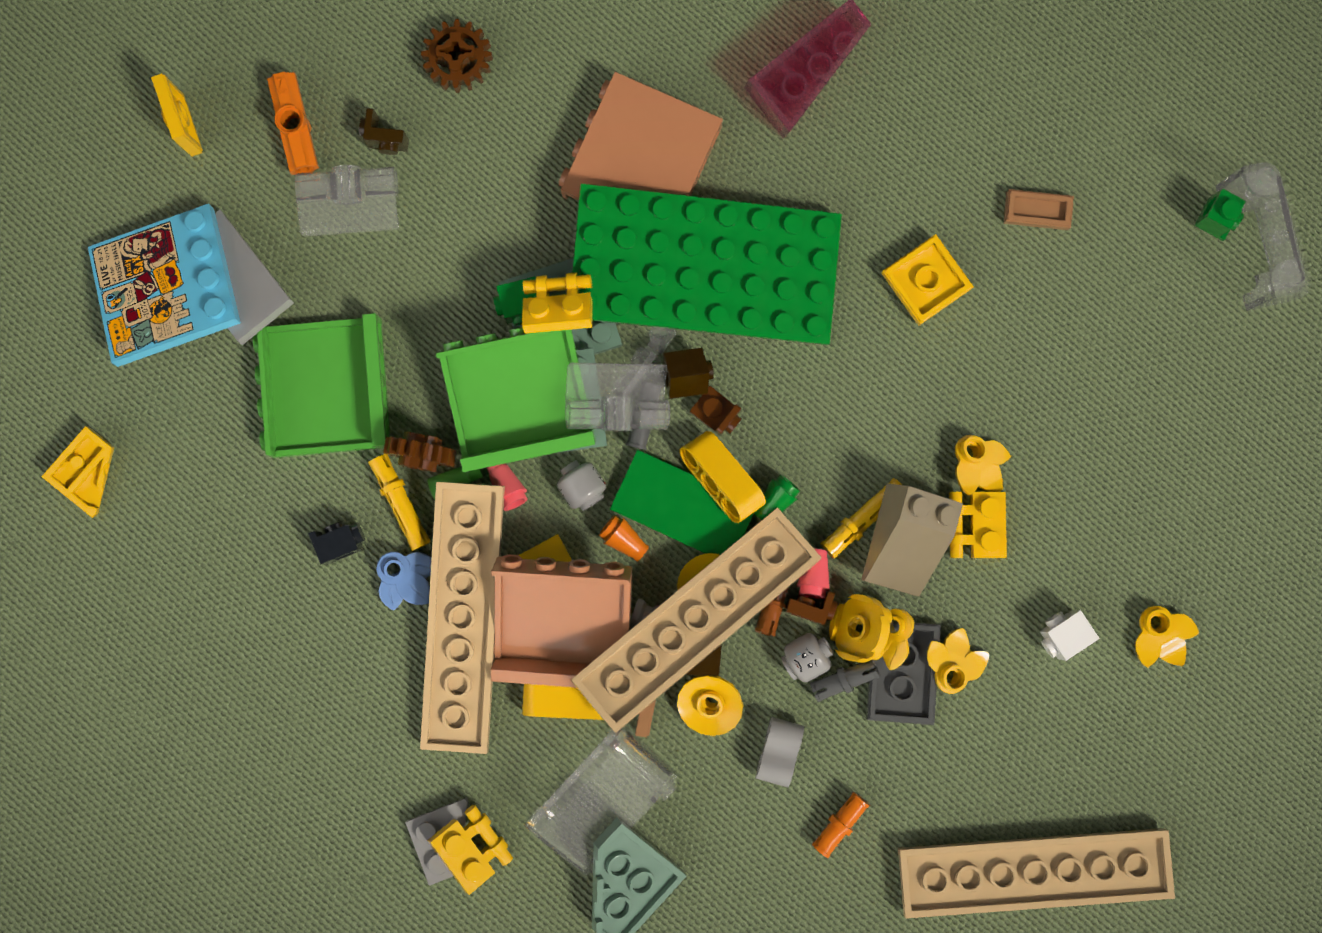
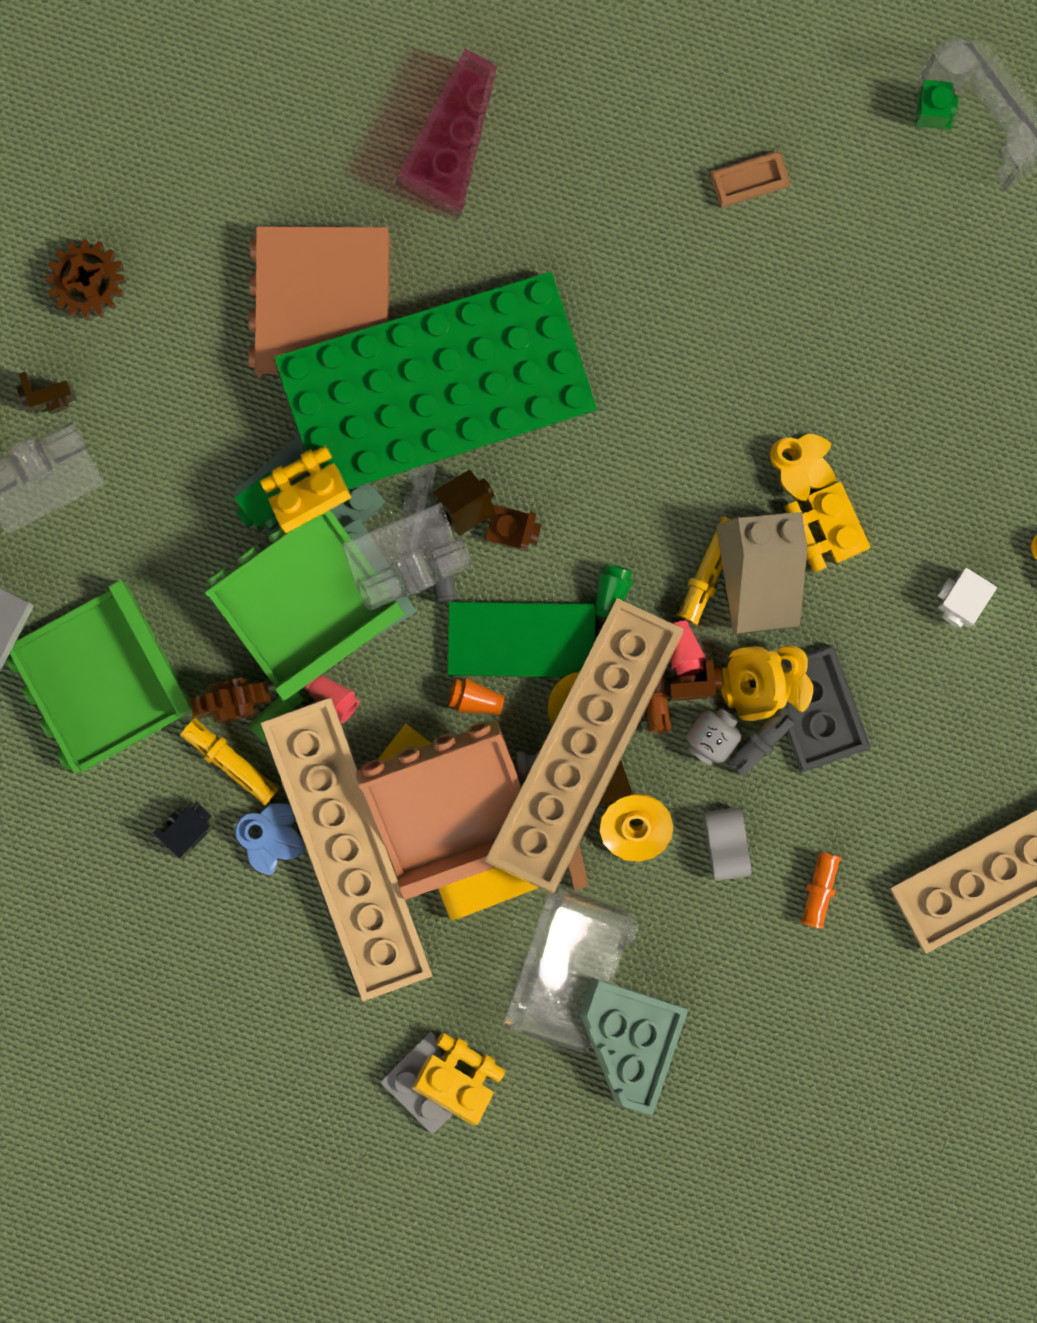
camera: 25 degrees left, 0 degrees up
light grey head [557,460,606,511] -> none
yellow beam [680,431,766,523] -> none
yellow plate [881,234,974,326] -> none
yellow plate [927,628,989,694] -> none

